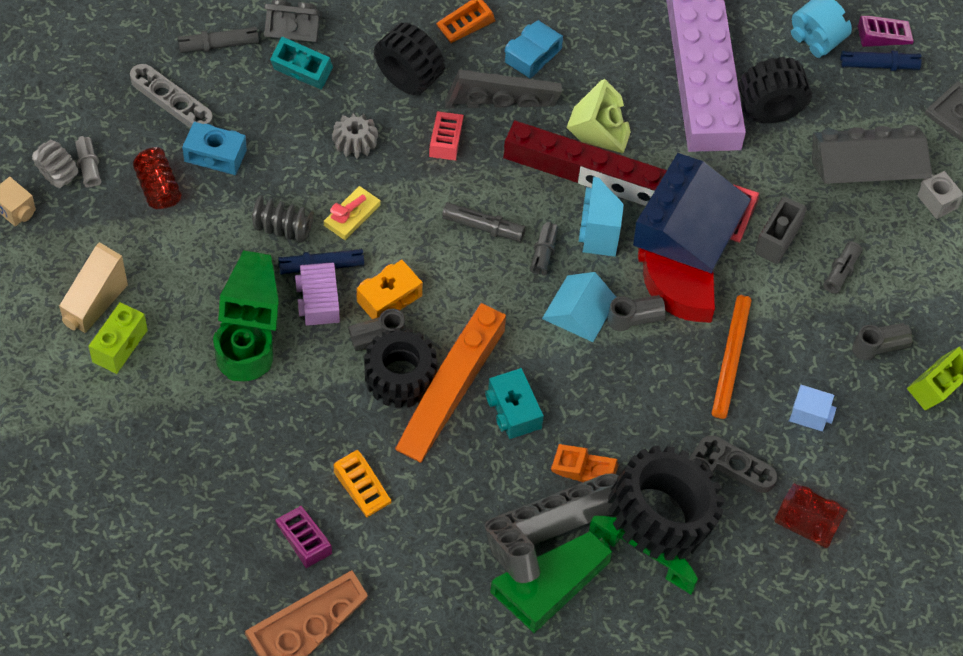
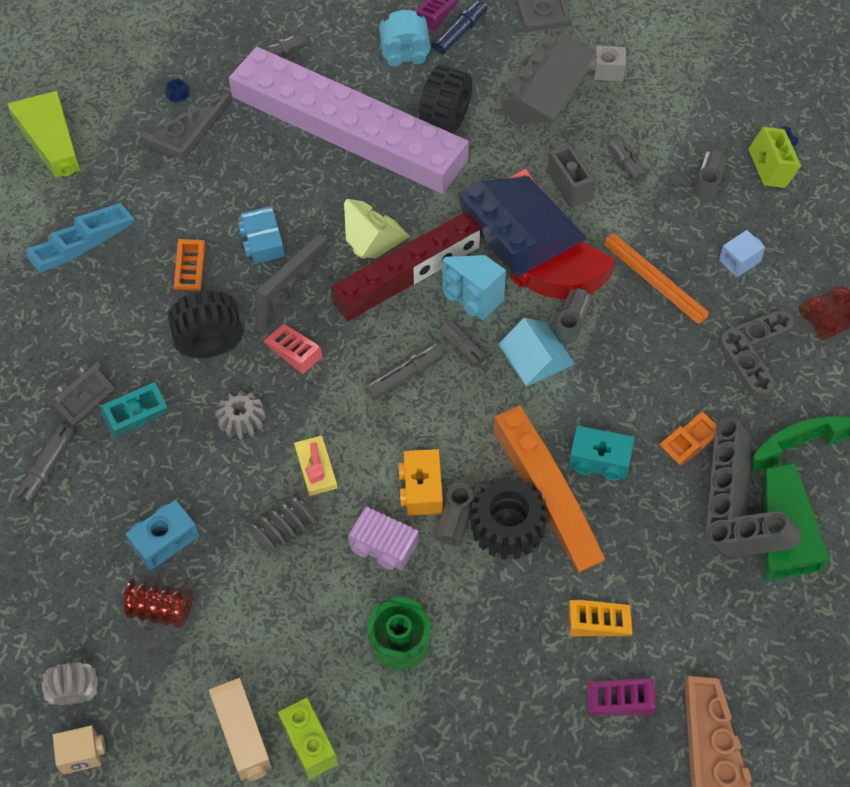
camera: 50 degrees left, 0 degrees up
light grey axle [75,136,101,188] -> none
light grey beam [130,64,213,129] -> none
green slope [218,250,279,331] -> none
dark blue pin [278,248,364,275] -> none
black tyre [608,446,724,560] -> none

